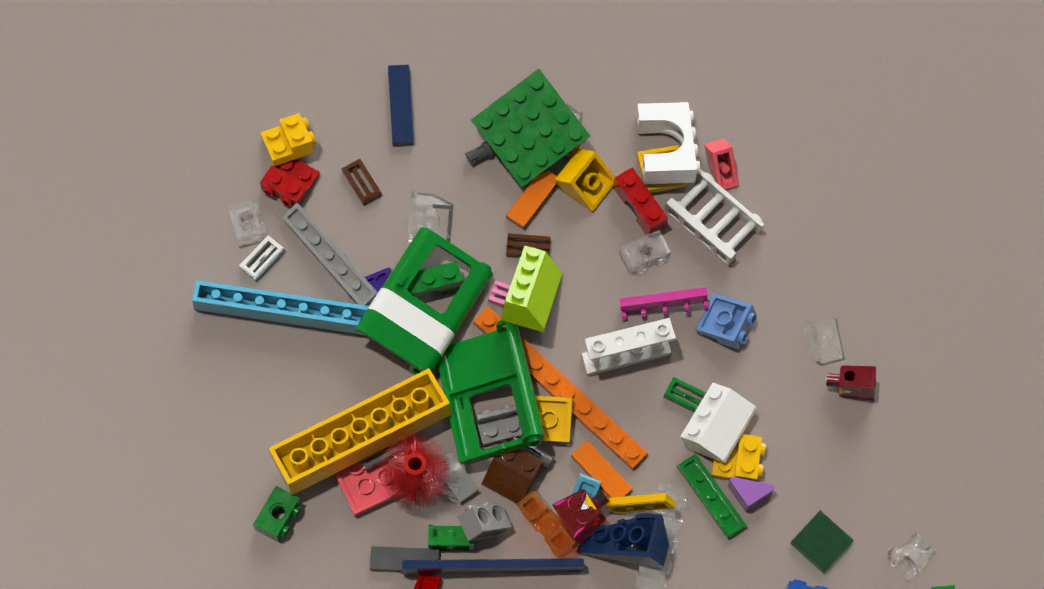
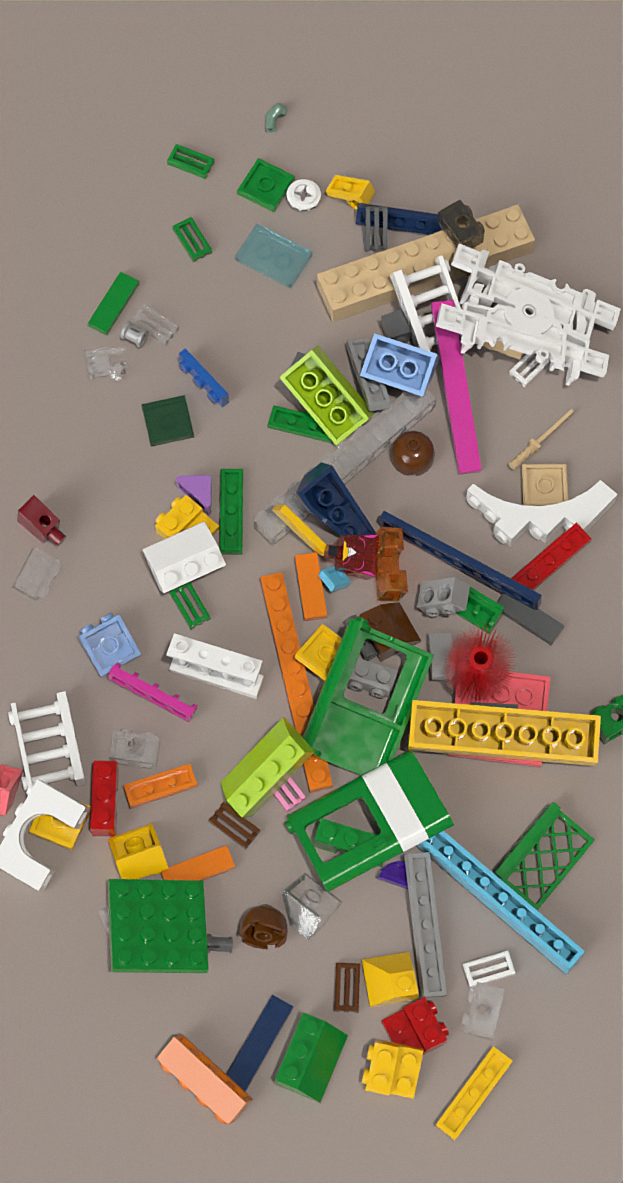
camera: 140 degrees left, 0 degrees up
none -> orange plate [123,763,198,809]
none -> brick [156,1034,253,1125]
none -> reddish brown cylinder [239,904,288,949]
none -> green slope [275,1012,348,1103]
none -> yellow slope [362,952,418,1007]
none -> yellow plate [435,1046,513,1141]
none -> green fence [493,802,595,911]

